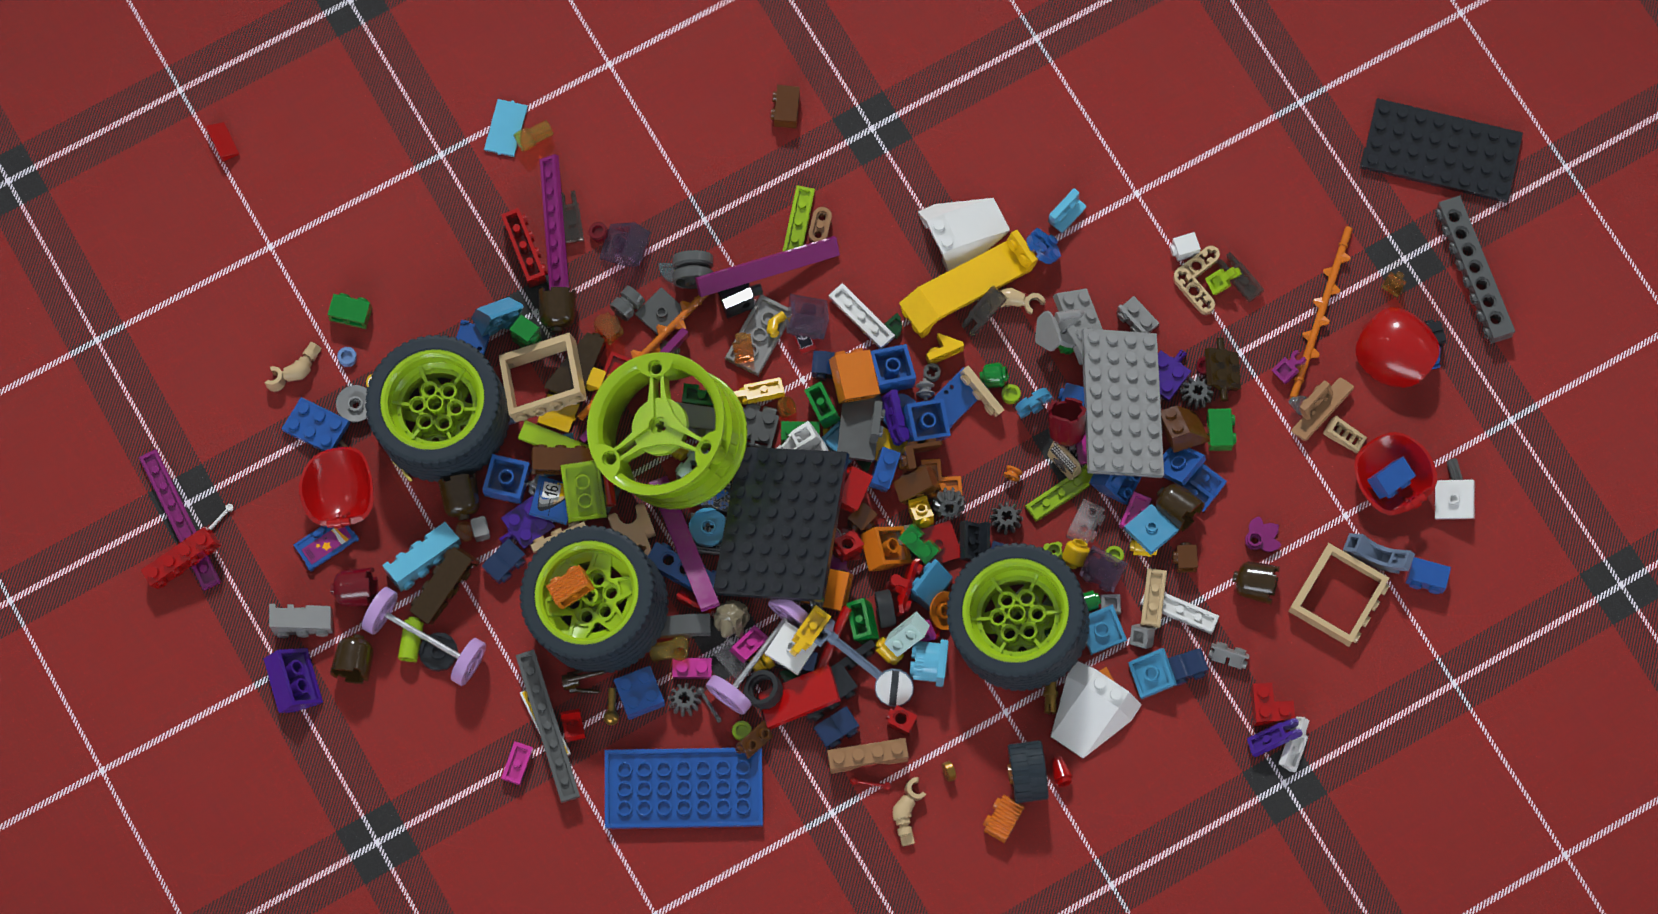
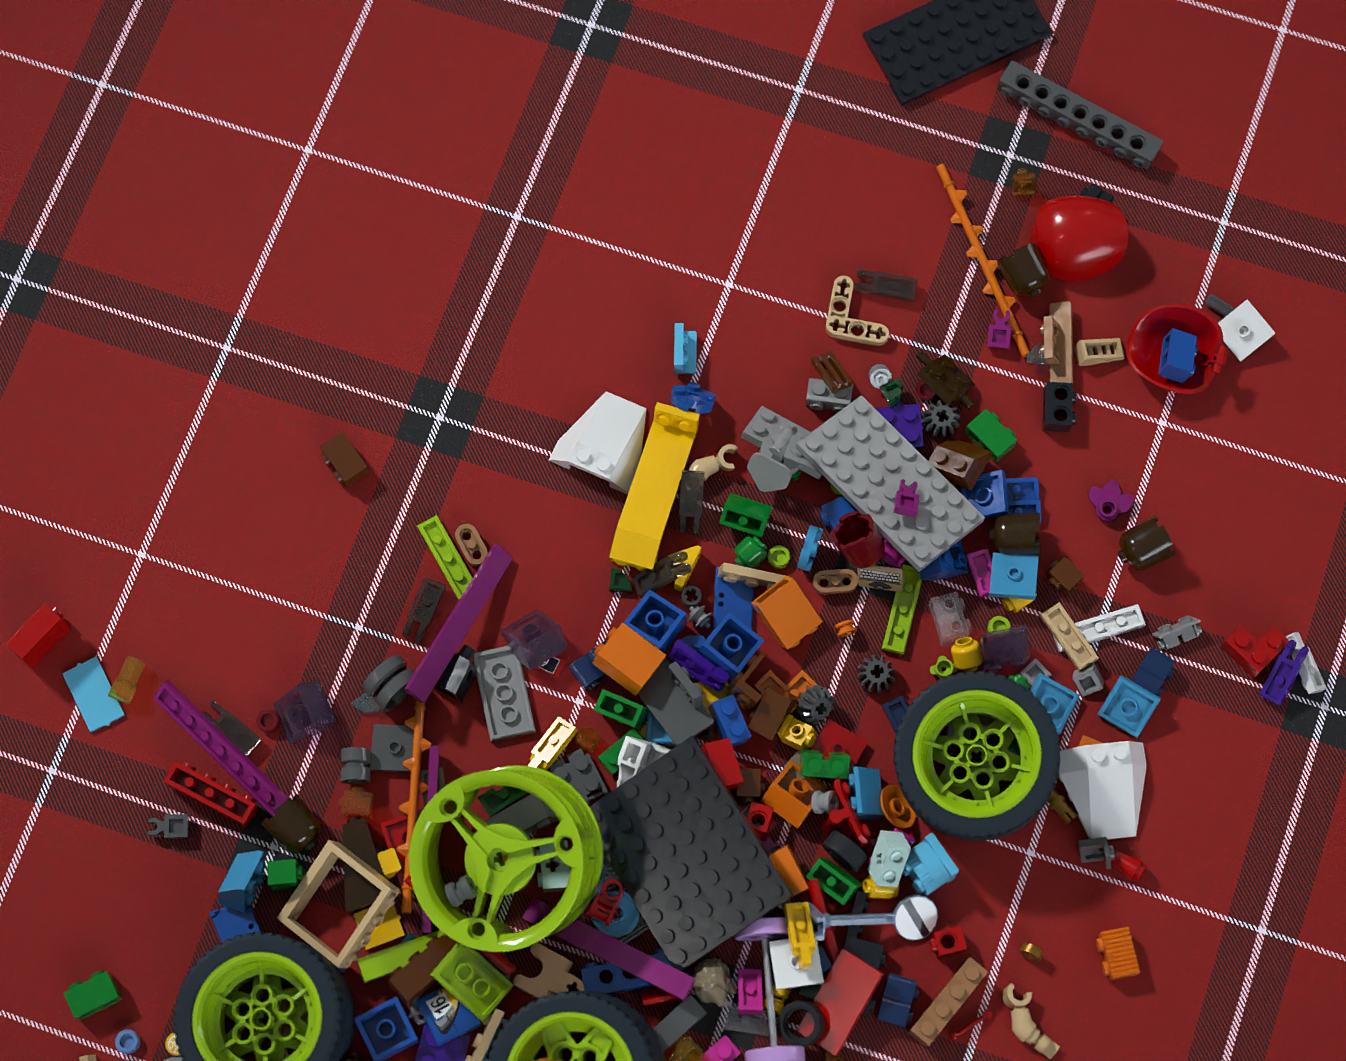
camera: 40 degrees left, 0 degrees up
clear orange brick [732,332,754,364] -> none
yellow arm [766,311,787,338] -> none
white plate [829,283,895,349] -> none
black bracket [960,520,990,562] -> none
black wheel [1007,740,1049,803] -> none
white brick [1170,232,1201,262] -> none
lime plate [1205,267,1242,295] -> none
tan window [1288,543,1390,647] -> none
sand blue arch [1343,533,1415,574] -> none
blue brick [1405,557,1451,594] -> none
none -> red brick [6,604,71,669]
none -> dark grey plate [148,814,189,839]
none -> clear smoke hinge [402,577,446,643]
none -> dark grey wheel [445,875,478,907]
none -> red piece [587,879,624,927]
none -> clear smoke hinge [633,551,691,598]
none -> green brick [719,493,773,538]
none -> orange brick [751,576,823,650]
none -> reddish brown tile [811,351,852,393]
none -> light grey wheel [811,790,839,814]
none -> medium nougat plate [813,569,858,595]
none -> light grey wheel [868,364,892,389]
none -> dark green tile [880,377,903,408]
none -> magenta plate [893,479,919,518]
none -> dark brown cylinder [996,242,1049,298]
none -> black brick [1042,382,1076,432]
none -> dark grey bracket [1079,837,1115,869]

